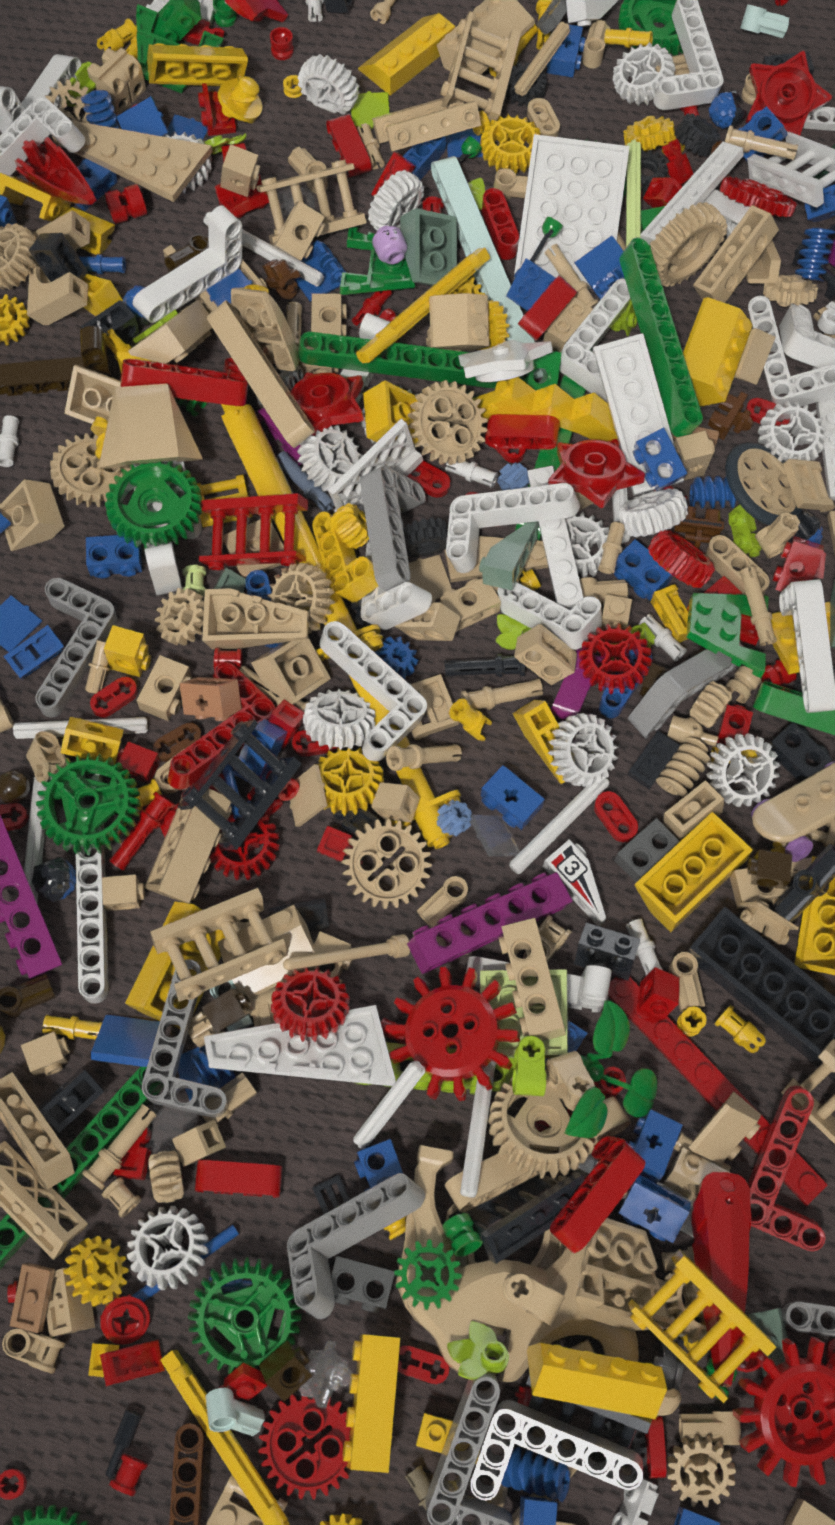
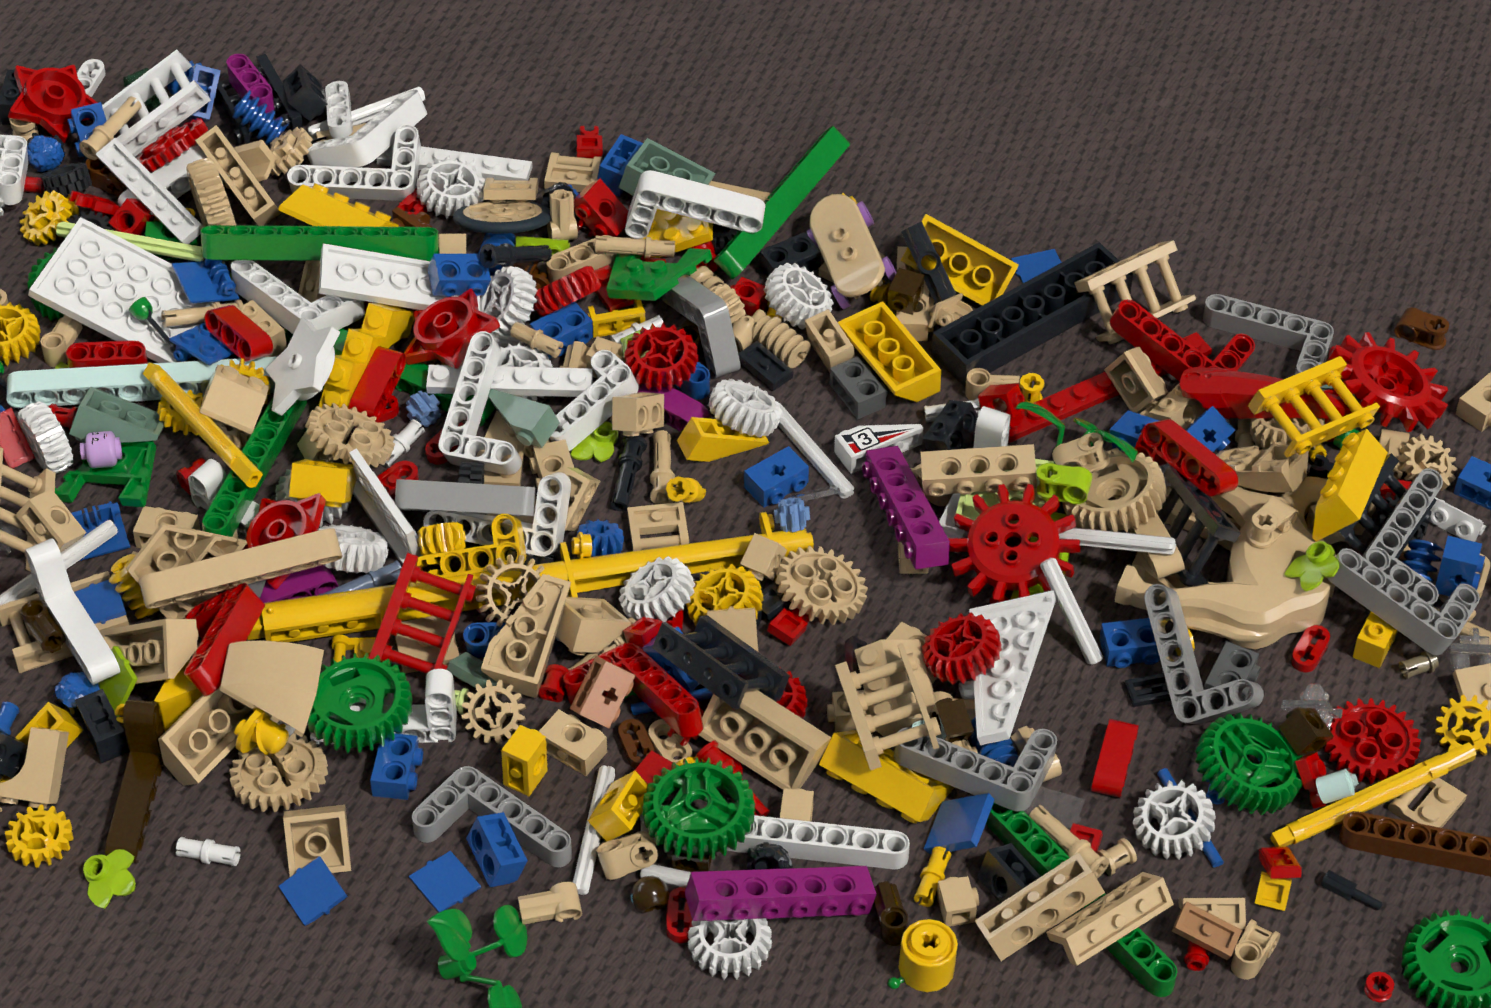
camera: 75 degrees left, 20 degrees down
yellow gear [63,1236,129,1306] -> none
tan axle [85,640,110,694] -> none
red beam [90,677,138,718] -> none
red gear [100,1294,150,1344] -> none
red bush [109,1453,148,1496] -> none
tan gear [149,1150,184,1203] -> none
tan brick [172,1120,226,1167] -> none
reddish brown hips [262,259,301,299] -> none
tan piece [283,934,410,970] -> none
white beam [320,621,427,761] -> none
yellow slope [343,1334,400,1473] -> none
red pin [352,290,392,328] -> none
tan pin [386,744,462,771] -> none
green gear [394,1239,462,1311] -> none
tan piece [417,876,468,928] -> none
green wheel [442,1213,483,1257] -> none
red plate [594,791,638,842] -> none
yellow piece [714,1005,766,1053] -> none
tan panel [734,328,776,385] -> none
none -> black pin [480,243,552,268]

